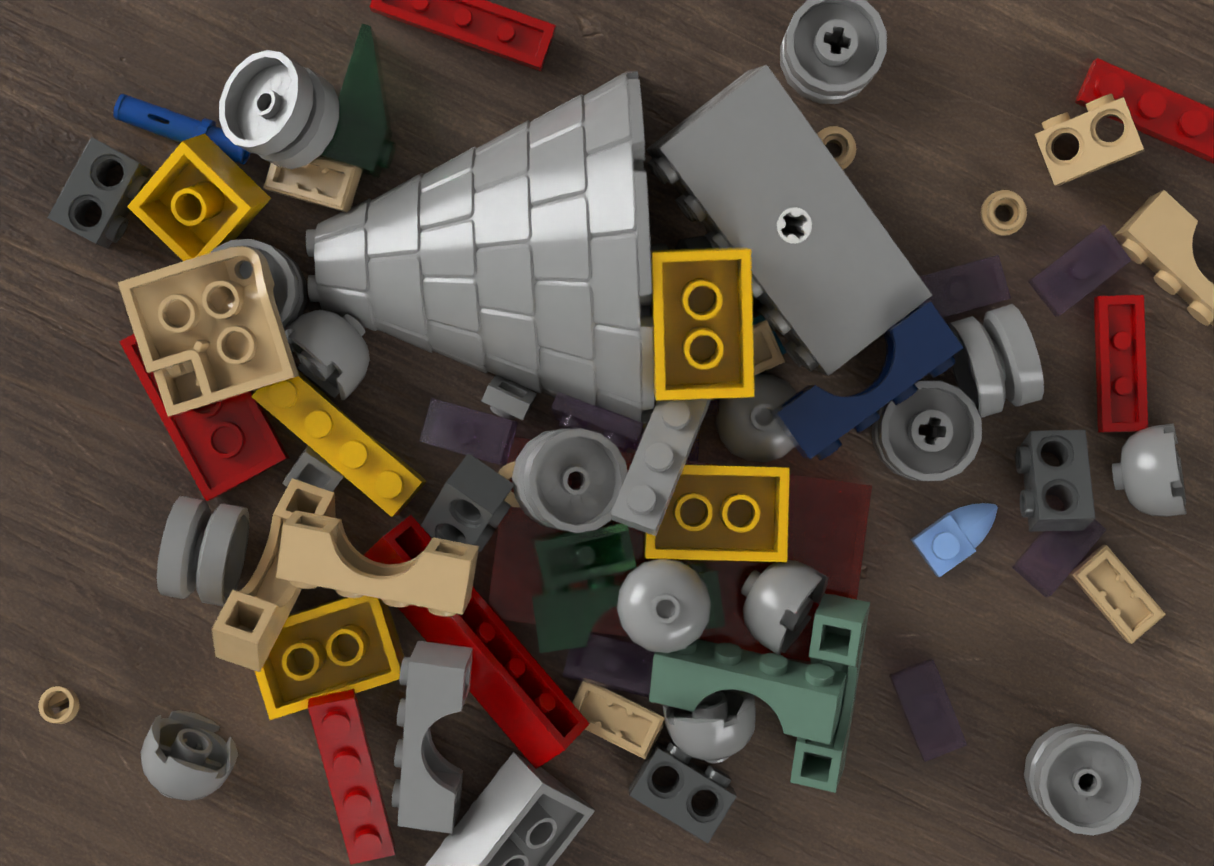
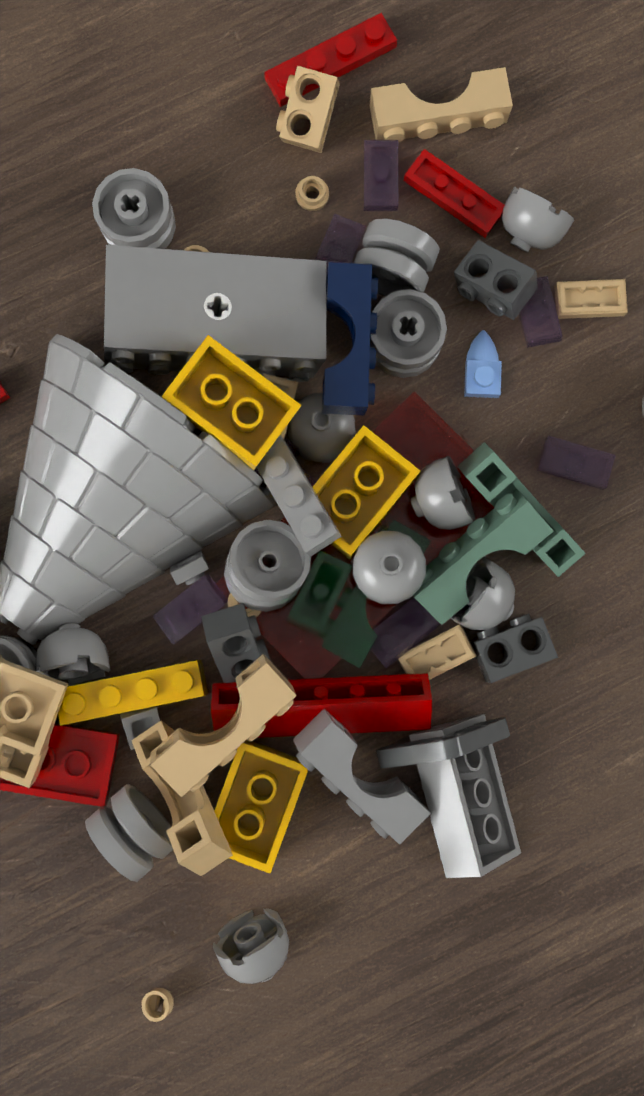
camera: 55 degrees left, 5 degrees down
red plate [308,689,395,865] -> none
clear purple plate [551,392,645,452] -> none
none -> dark grey beam [376,717,510,768]

